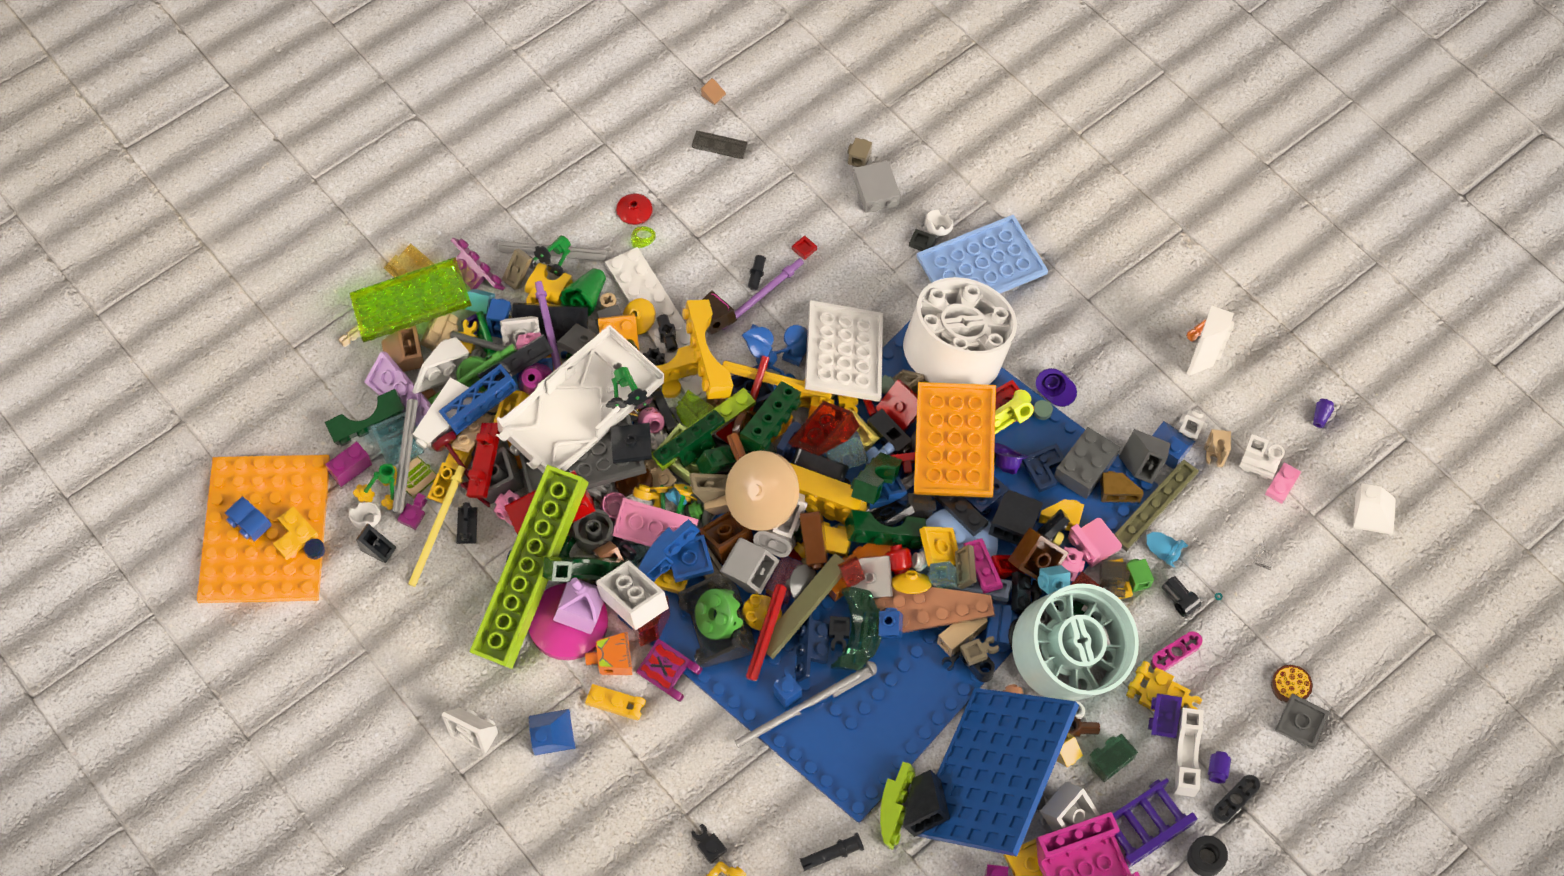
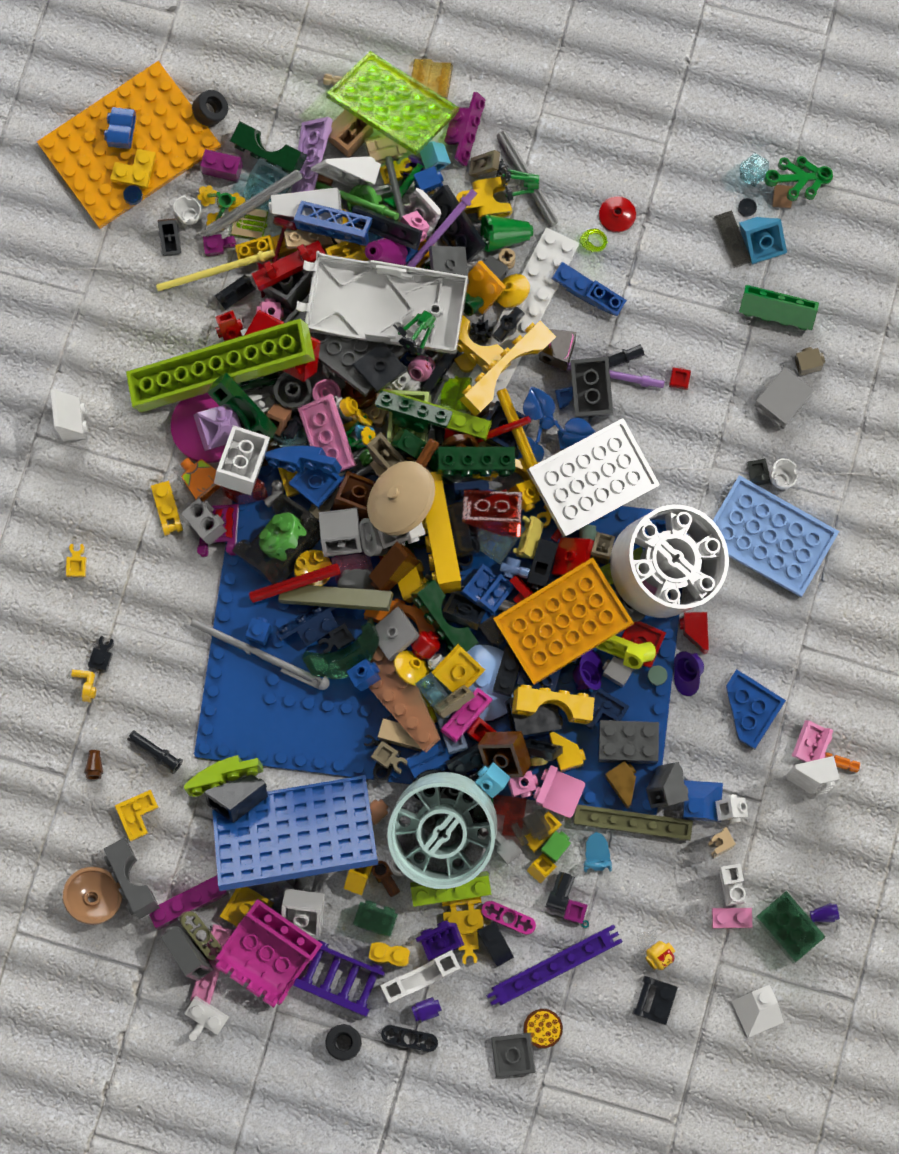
camera: 60 degrees right, 15 degrees up
blue slope [529,709,575,756] -> none
clear red bracket [838,556,866,588] -> none
dark green arch [850,452,902,505] -> none
none -> yellow plate [66,544,87,577]
none -> light grey brick [182,498,227,545]
none -> black tyre [192,90,229,126]
none -> red brick [215,310,244,342]
none -> light grey arm [263,480,284,508]
none -> yellow brick [369,942,411,968]
none -> lime brick [410,871,492,907]
none -> black slope [477,921,514,967]
none -> dark purple hinge [486,924,623,1006]
none -> yellow arch [512,685,594,724]
none -> yellow slope [527,853,557,883]
none -> blue slope [551,262,627,316]
none -> magenta plate [563,899,588,924]
none -> dark grey brick [570,356,614,418]
none -> light grey brick [602,657,633,688]
none -> black plate [632,976,678,1025]
none -> yellow head [645,941,675,970]
none -> red slope [679,612,709,654]
none -> blue plate [726,669,786,750]
none -> black piece [738,198,757,217]
none -> clear light blue brick [739,153,769,187]
none -> dark azure slope [739,217,787,264]
none -> green brick [739,285,819,330]
none -> clear green brick [754,891,826,964]
none -> green plant [764,156,833,201]
none -> bright pink bracket [792,720,833,762]

